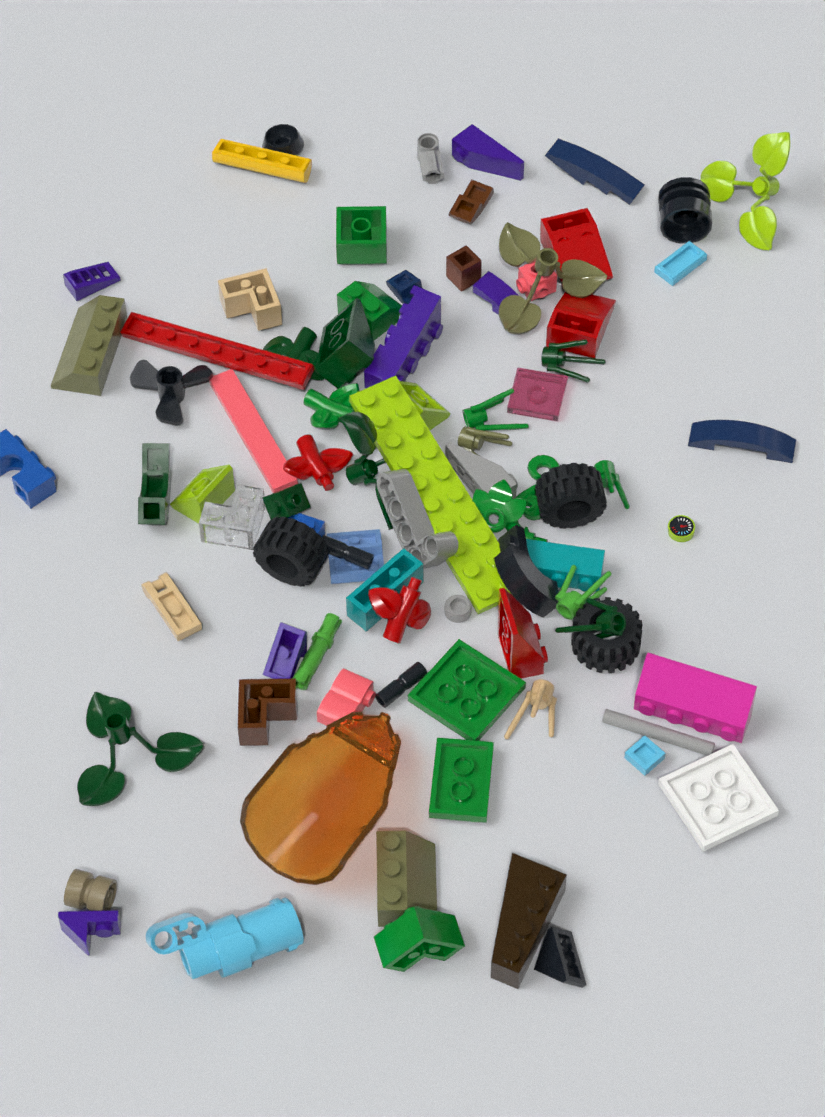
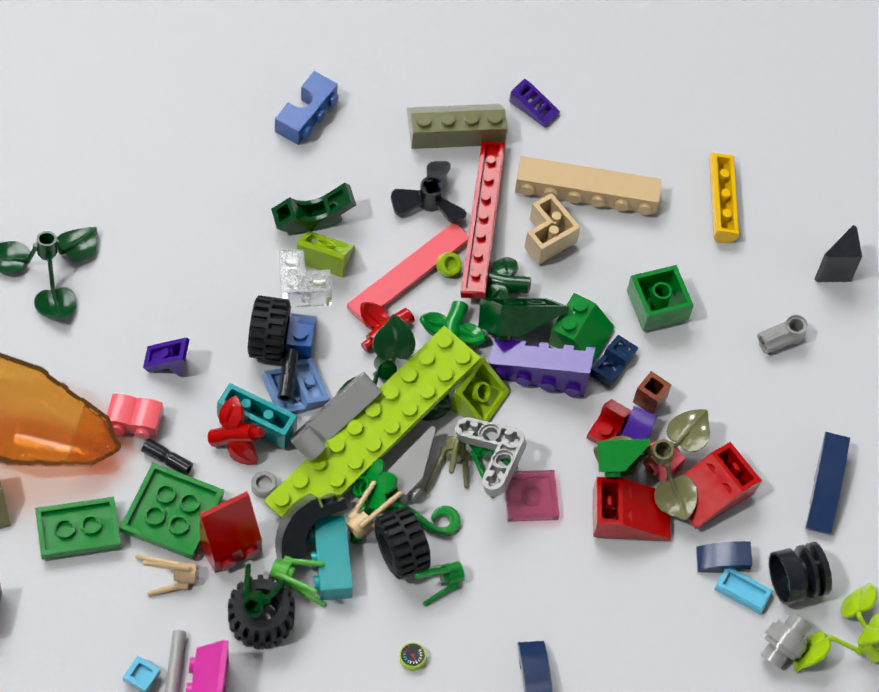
camera: 65 degrees right, 5 degrees up
tan plate [141,572,202,641] -> none
reddish brown brick [238,678,297,746] -> none
black hat [262,124,304,155] -> none
dark green brick [262,483,311,520] -> none
bright green pin [293,613,342,690] -> none
reddish brown slope [449,179,494,224] -> none
dark purple slope [452,124,524,181] -> none
dark green plant [541,340,606,382] -> none
none -> tan plant [346,481,403,539]
none -> lime tile [436,252,462,277]
none -> light grey beam [455,417,527,497]
none -> tan brick [515,156,662,215]
none -> red slope [586,399,632,445]
none -> green slope [598,439,651,477]
none -> dark blue slope [696,541,752,573]
none -> light grey piece [761,612,812,669]
none -> black slope [814,225,862,282]

